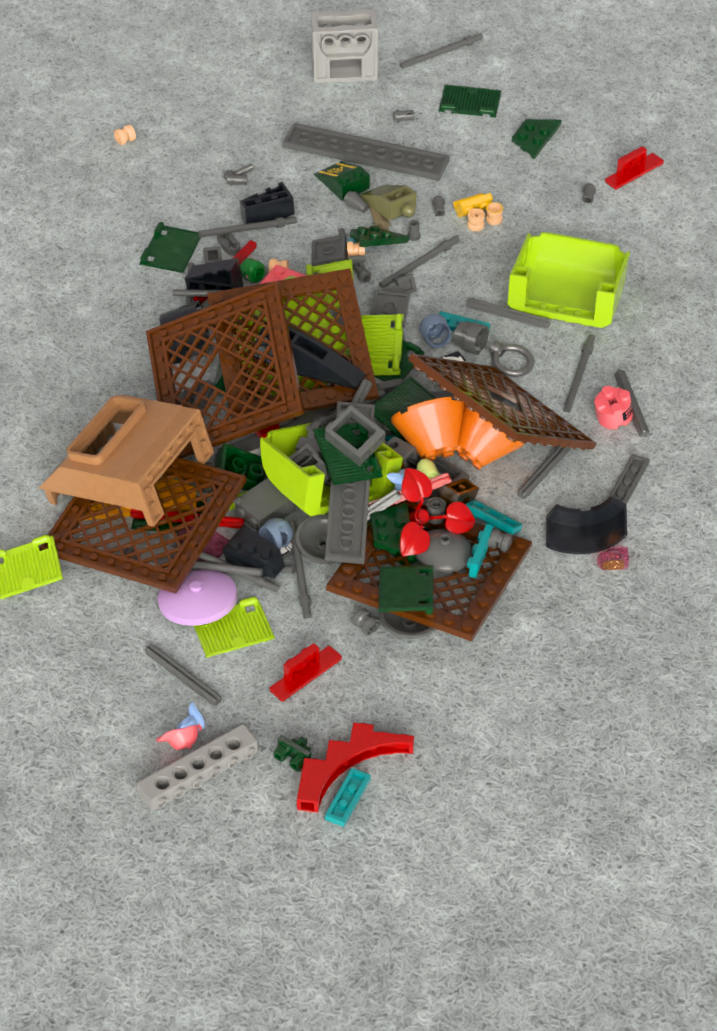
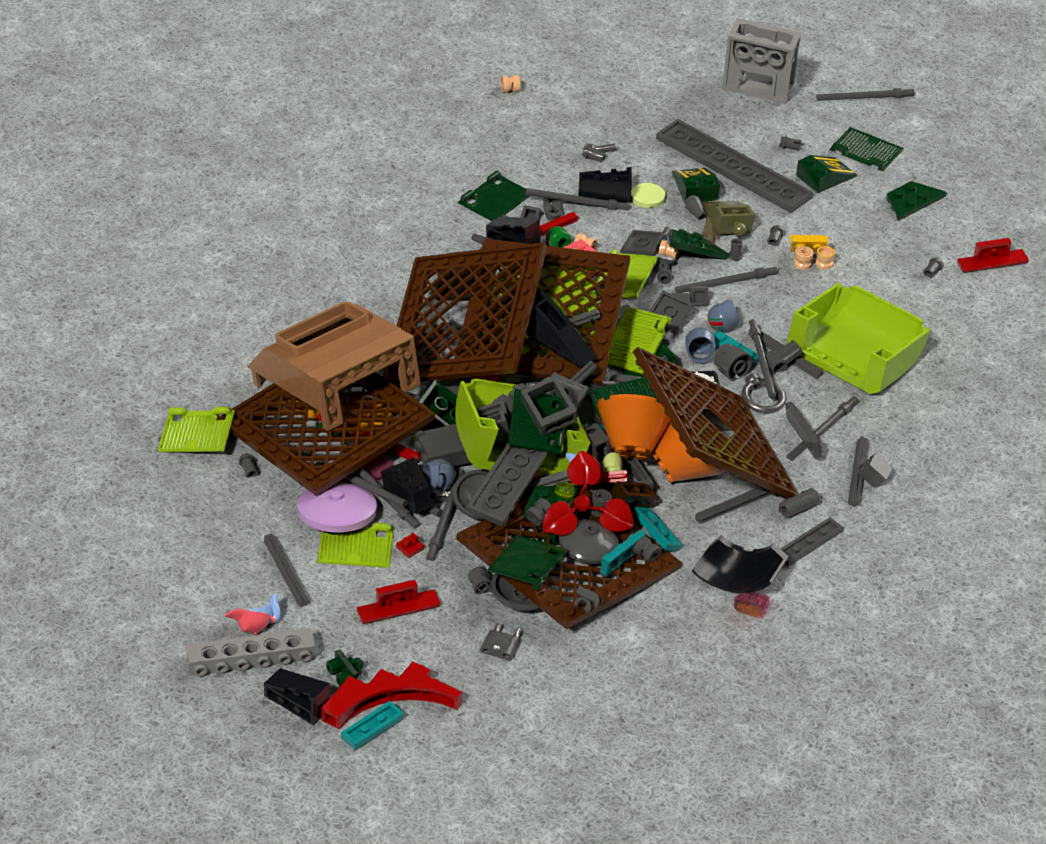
camera: 20 degrees right, 5 degrees down
coral brick [594,386,633,429] -> none
none -> dark grey pin [239,453,258,478]
none -> black wedge [264,668,330,726]
none -> red tile [396,532,424,558]
none -> dark grey piece [480,623,522,661]
none -> dark grey wheel [525,498,551,526]
none -> clear neon green tile [554,481,575,499]
none -> dark grey axle [567,309,600,327]
none -> dark grey tile [575,585,600,613]
none -> yellowish green tile [631,183,665,208]
none -> sand blue helmet [707,300,739,332]
none -> dark grey bar [749,319,776,399]
none -> dark grey piece [765,340,803,374]
none -> dark grey axle [779,488,820,519]
none -> dark grey tile [785,401,821,458]
none -> dark green slope [796,155,857,193]
none -> dark grey brick [858,453,892,487]

